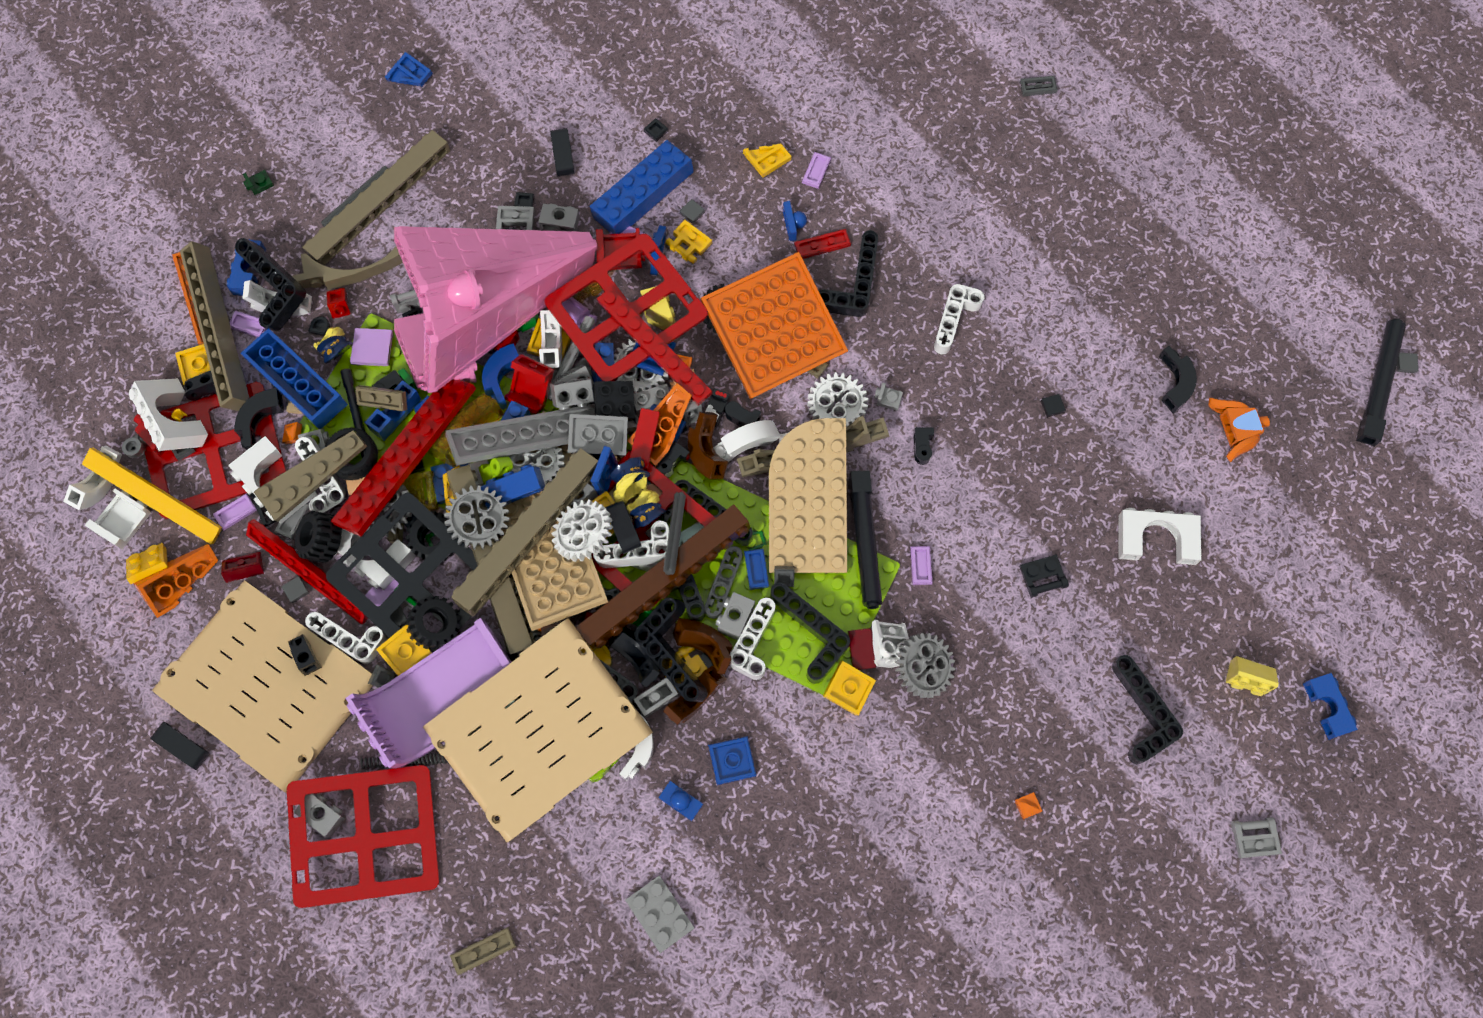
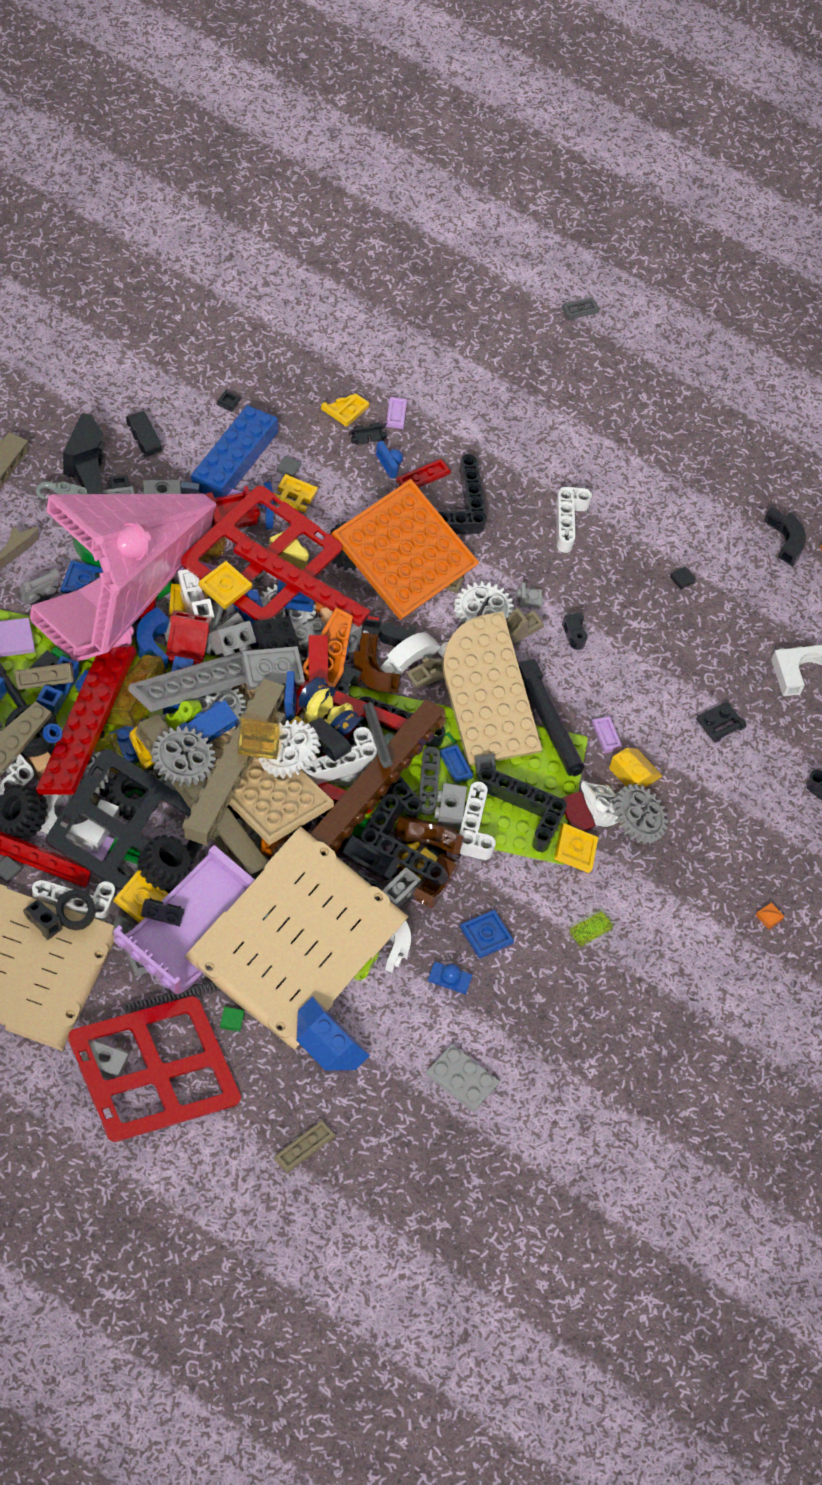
camera: 25 degrees left, 15 degrees down
none -> black slope [35,413,106,499]
none -> blue plate [42,723,62,743]
none -> black tyre [56,889,96,930]
none -> black hinge [141,897,185,927]
none -> sand blue tile [180,482,199,494]
none -> yellow plate [198,561,252,609]
none -> green tile [220,1007,244,1032]
none -> clear yellow slope [238,718,279,760]
none -> blue wedge [296,996,371,1071]
none -> black hinge [349,423,387,445]
none -> clear neon green tile [569,911,613,947]
none -> yellow slope [609,748,662,788]

